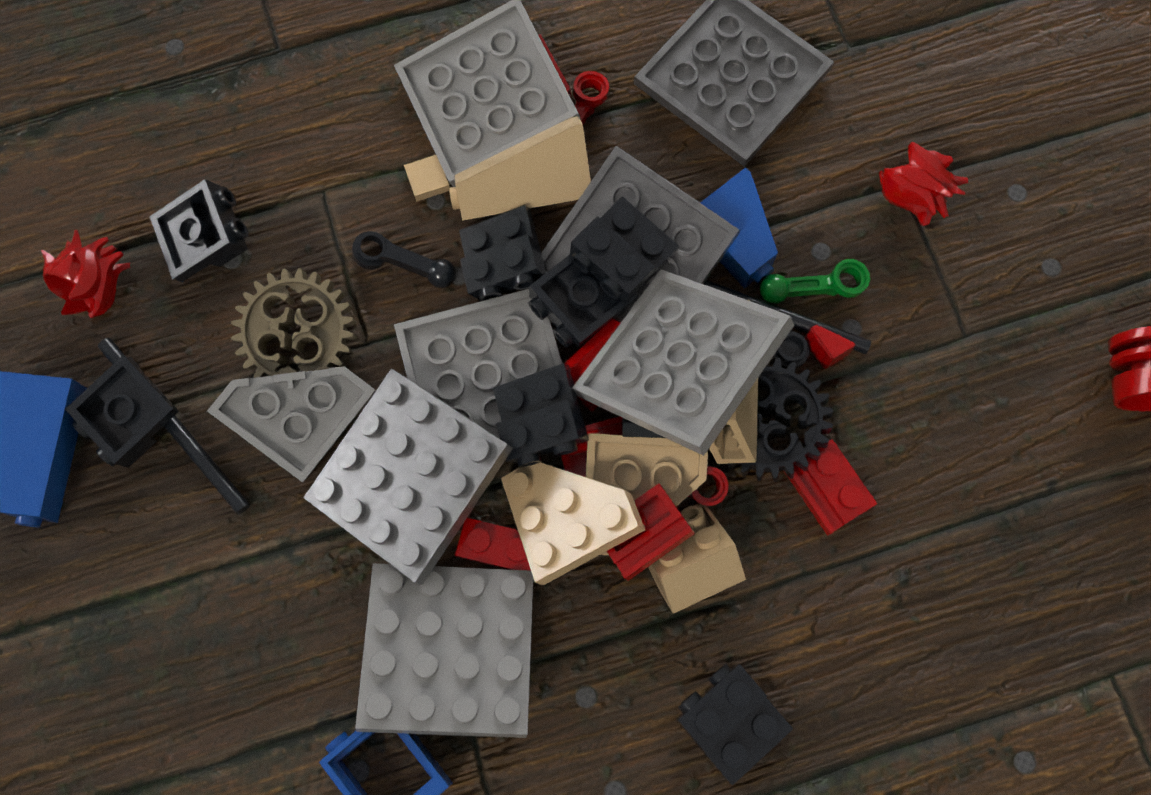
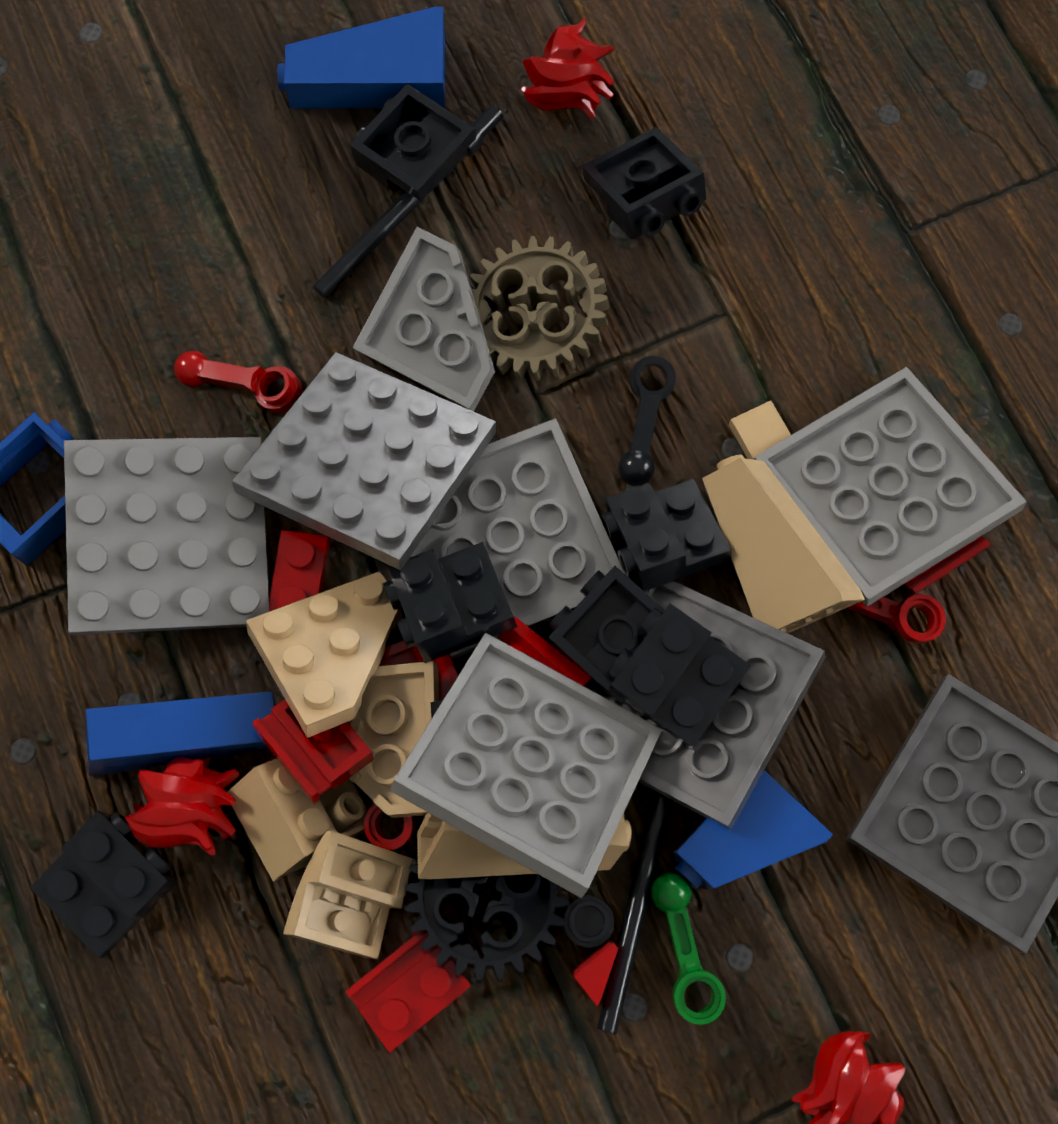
camera: 80 degrees right, 0 degrees up
none -> blue slope [85,691,276,776]
none -> red hair [125,756,240,856]
none -> red piece [174,351,303,414]
none -> tan slope [283,831,413,959]

